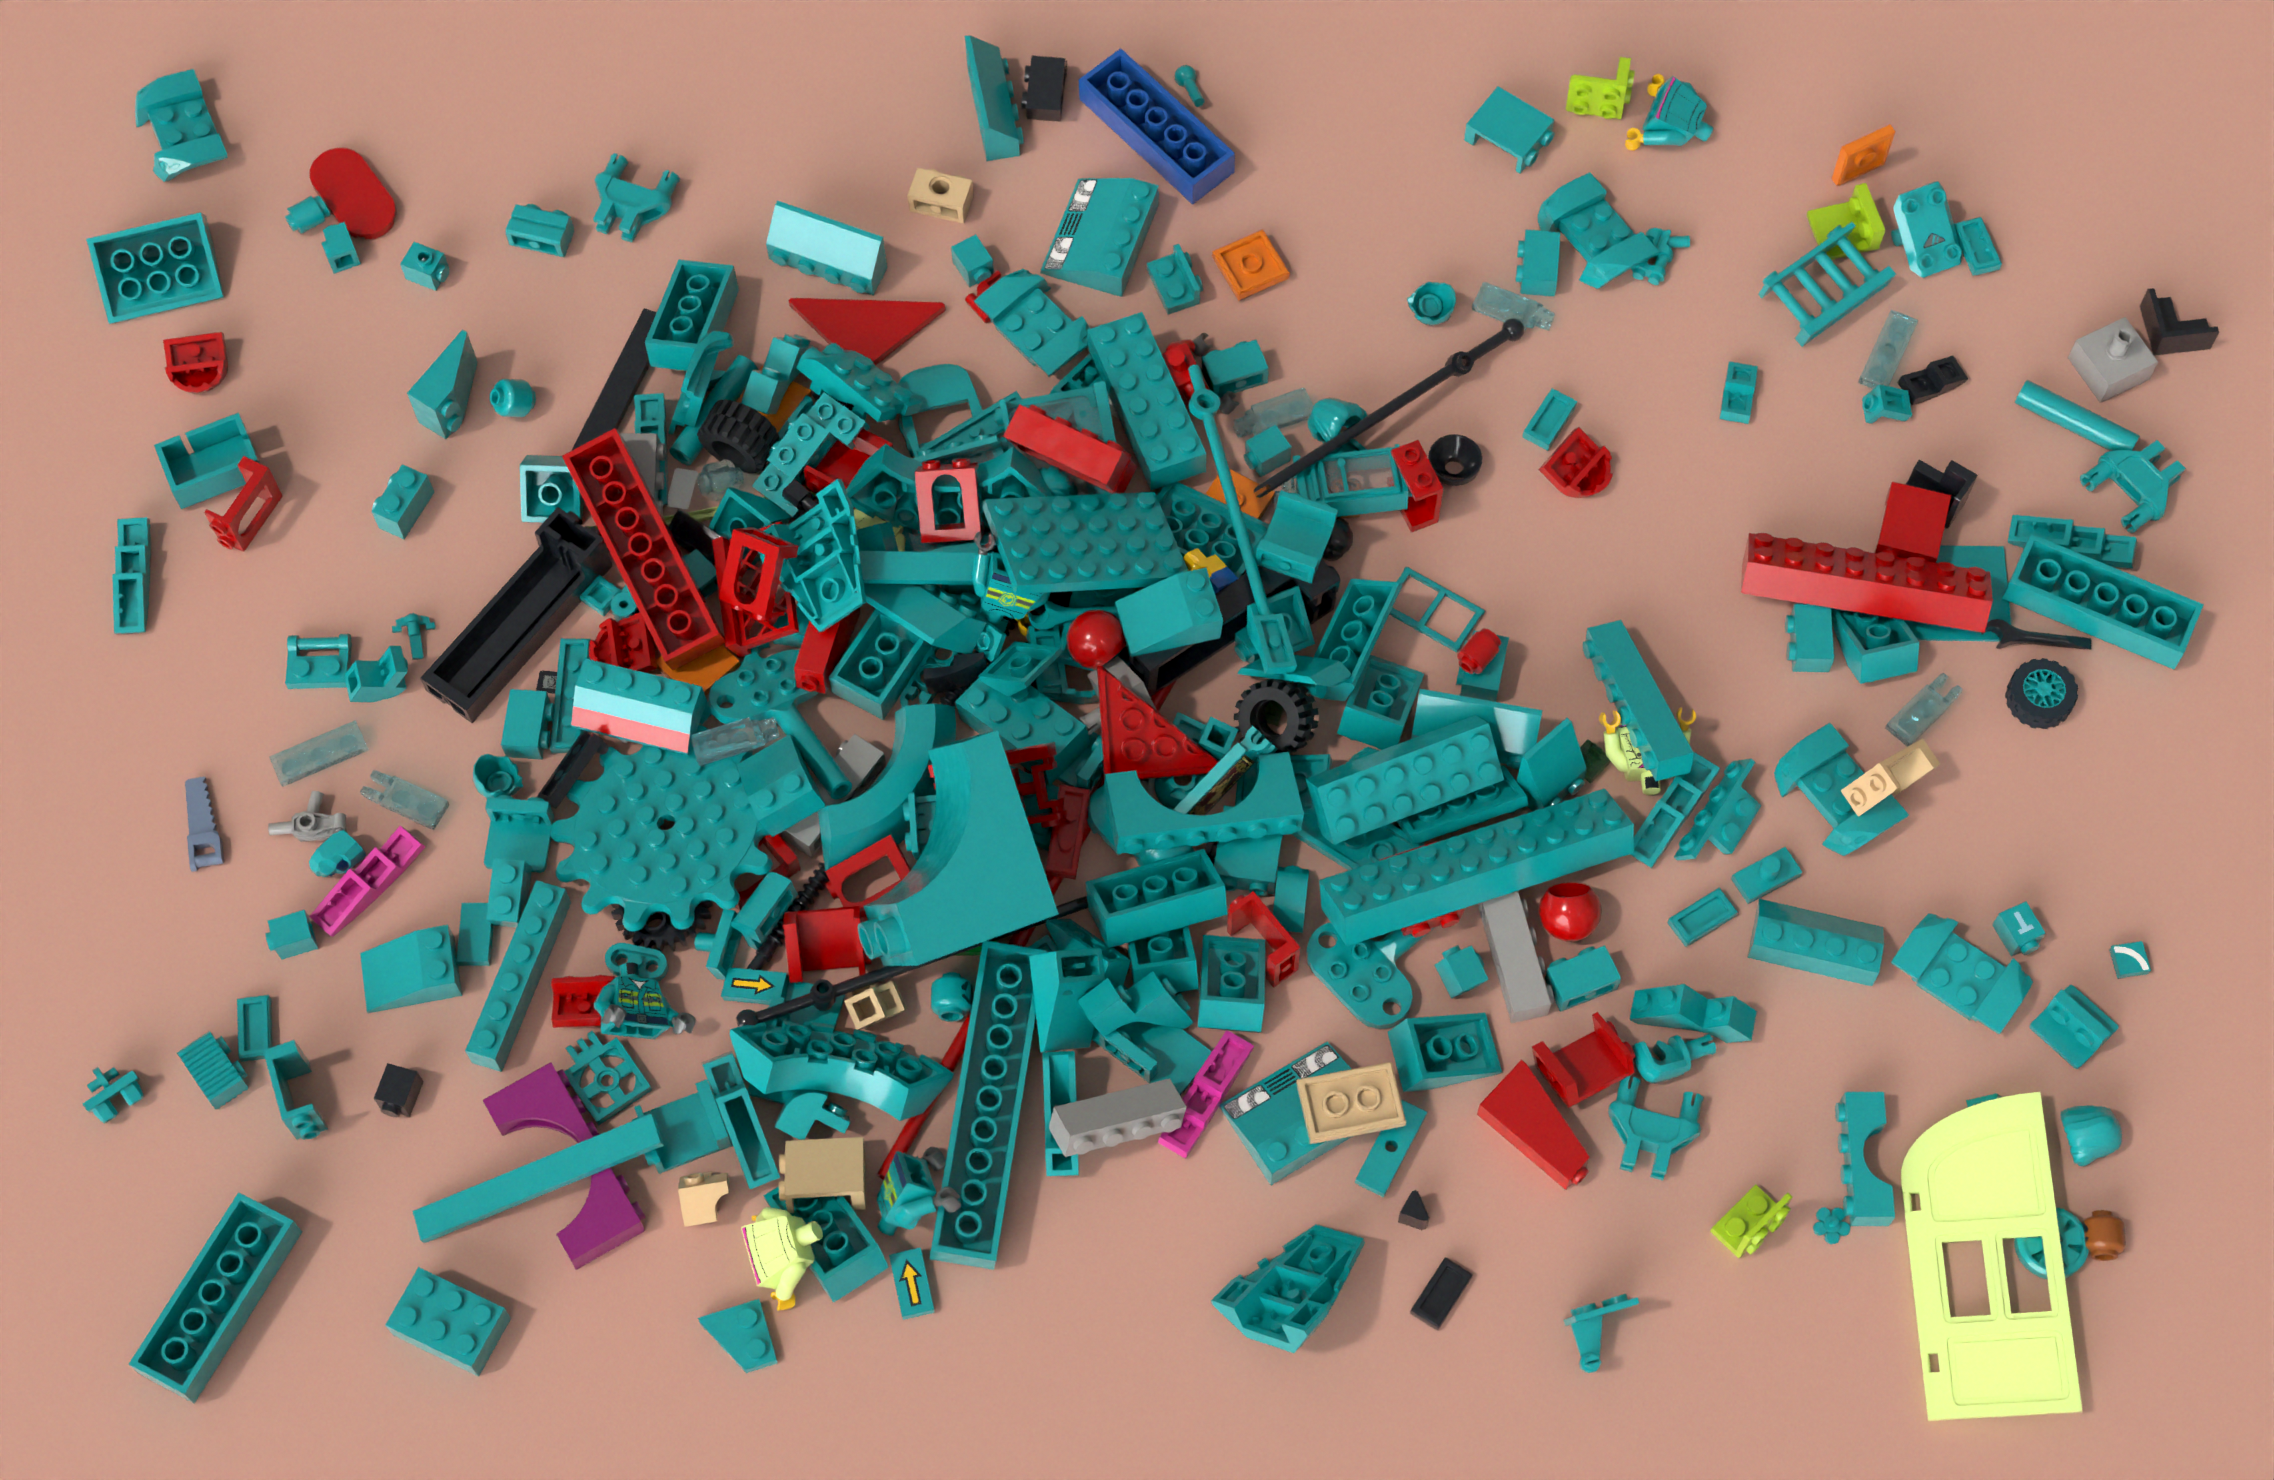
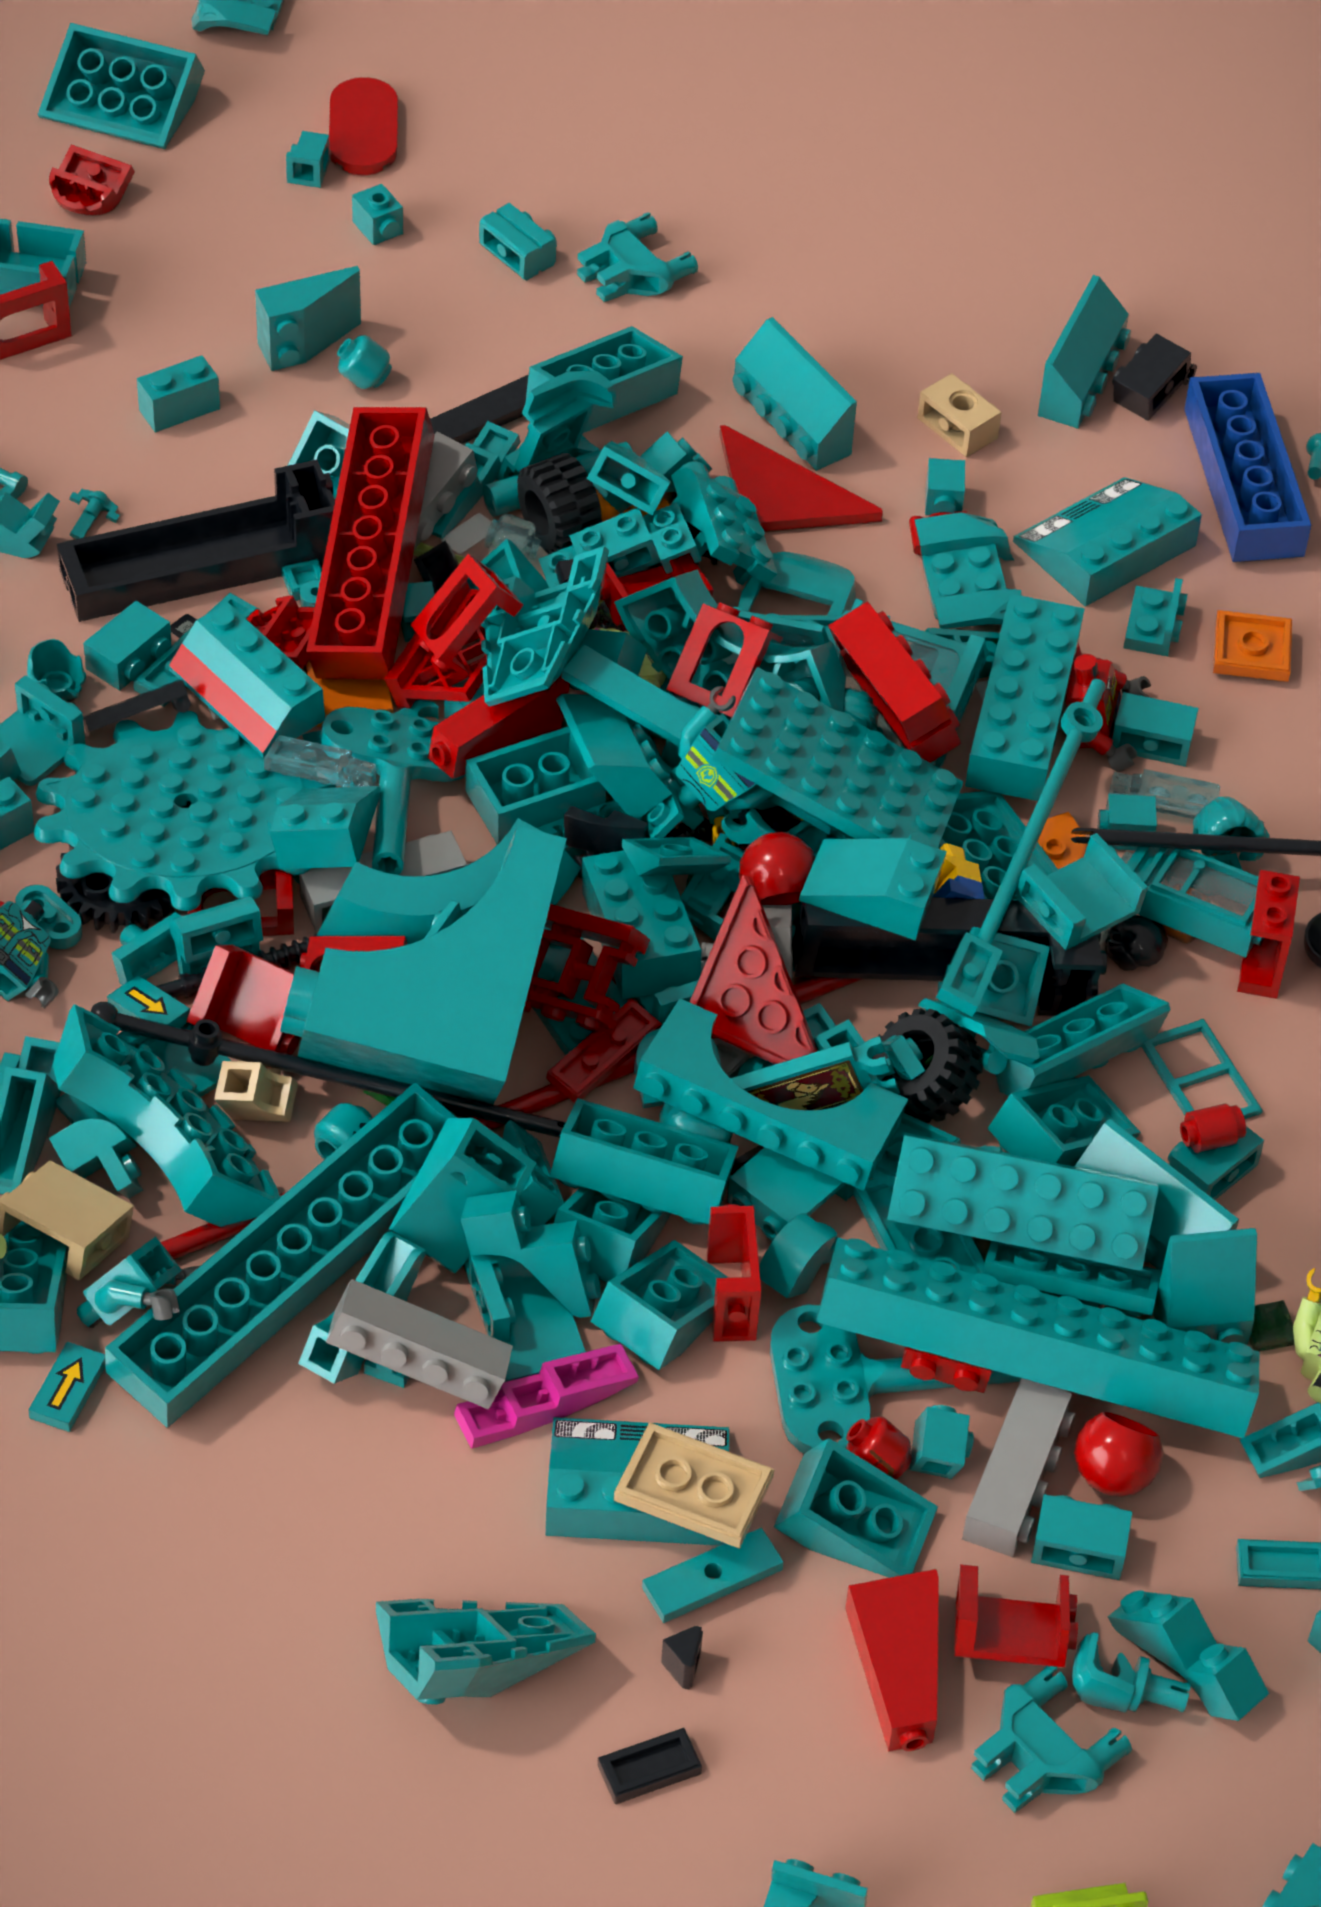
camera: 30 degrees right, 15 degrees down
teal brick [285,195,330,234] -> none
none -> teal slope [587,441,671,516]
none -> red head [846,1416,912,1480]
none -> teal plate [883,1035,925,1080]

